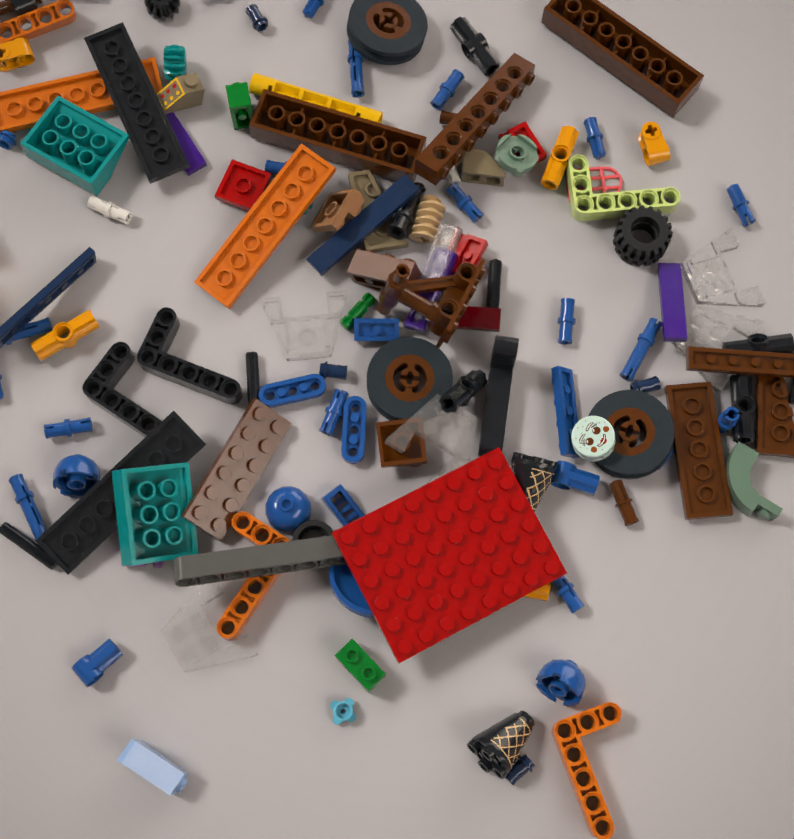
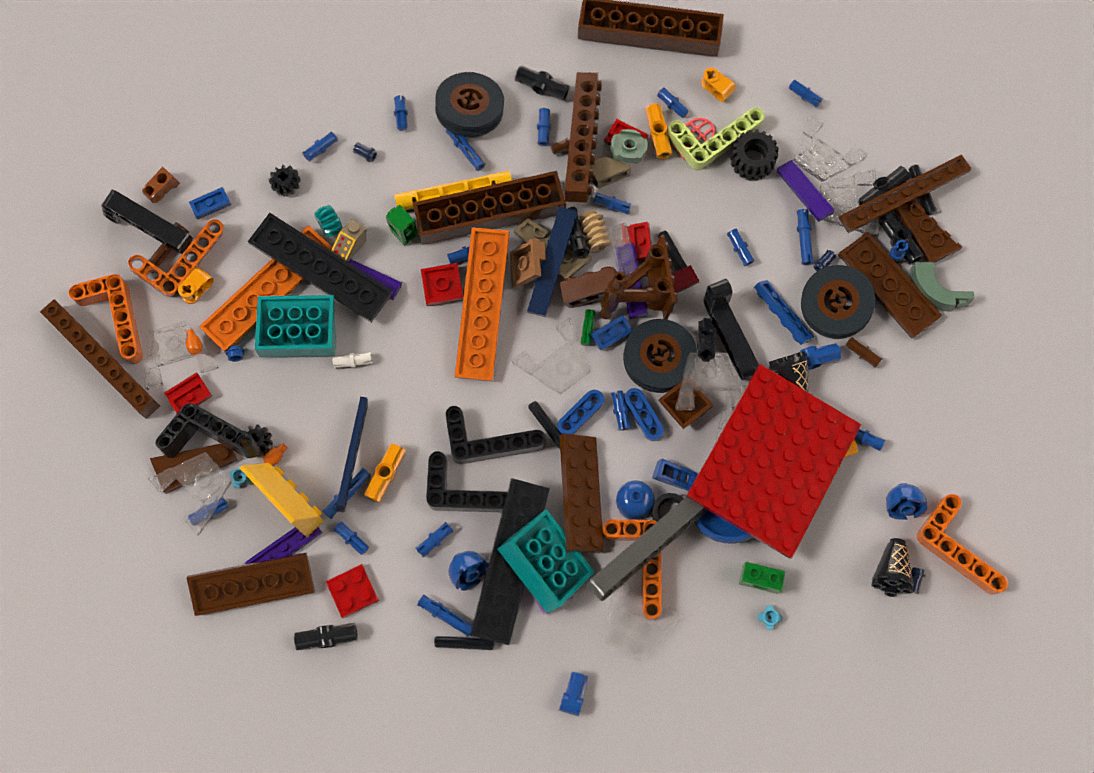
camera: 30 degrees left, 0 degrees up
light blue slope [117,739,188,795] -> none
dark blue pin [319,361,348,380] -> none
light aqua head [571,416,615,462] -> none

